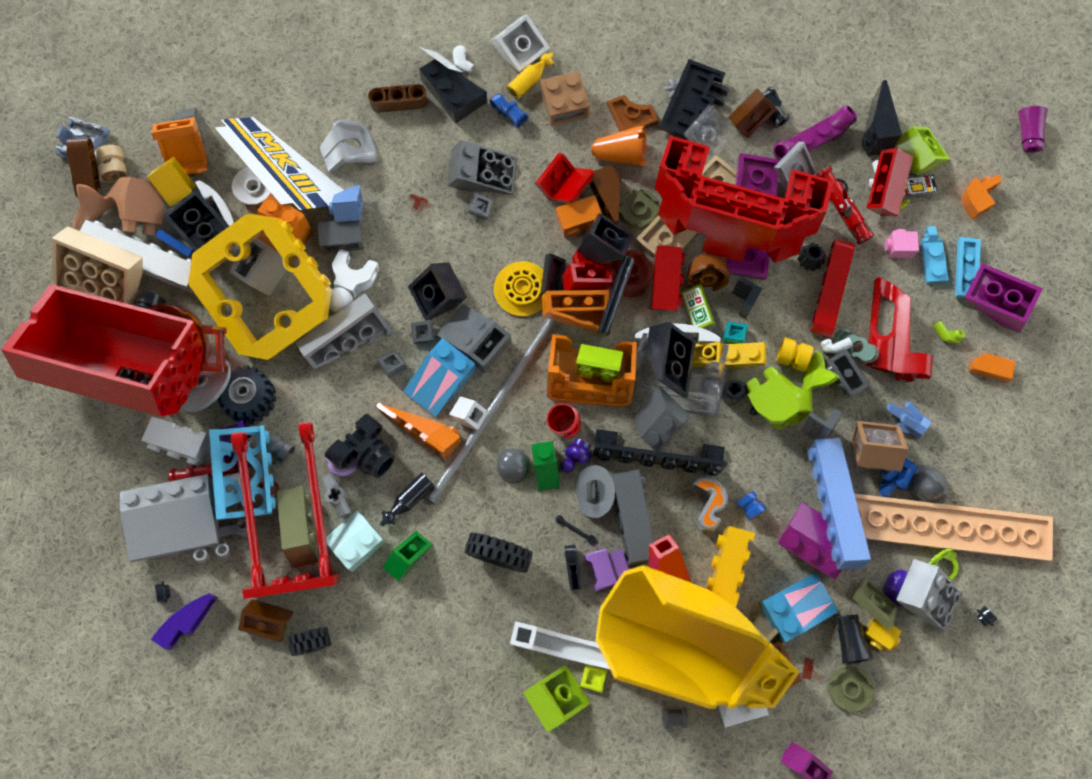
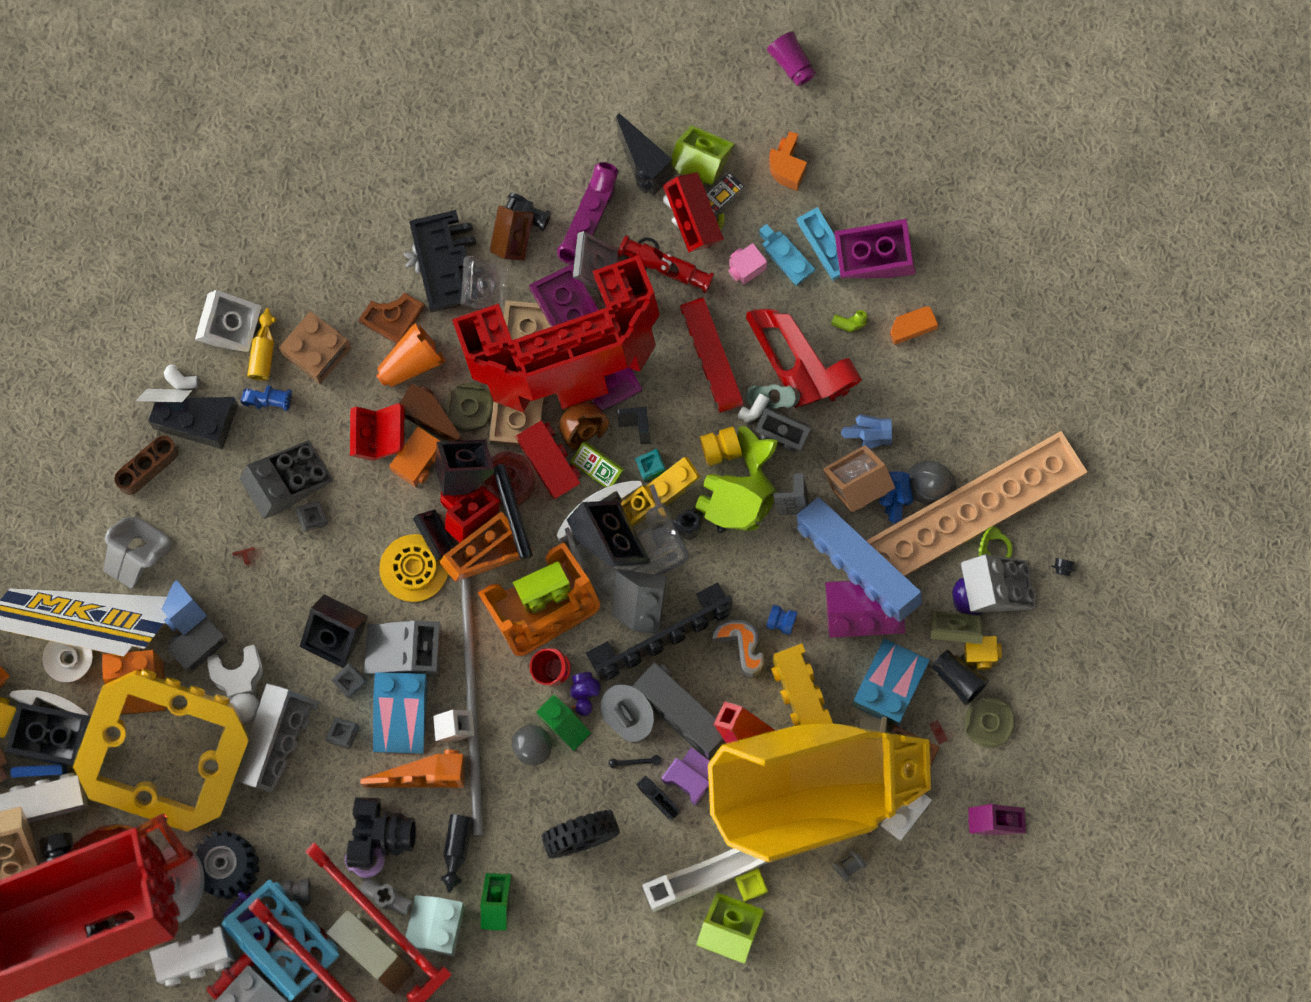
camera: 30 degrees left, 0 degrees up
light grey slope [228,238,293,297] -> none
black piece [797,243,826,271] -> none

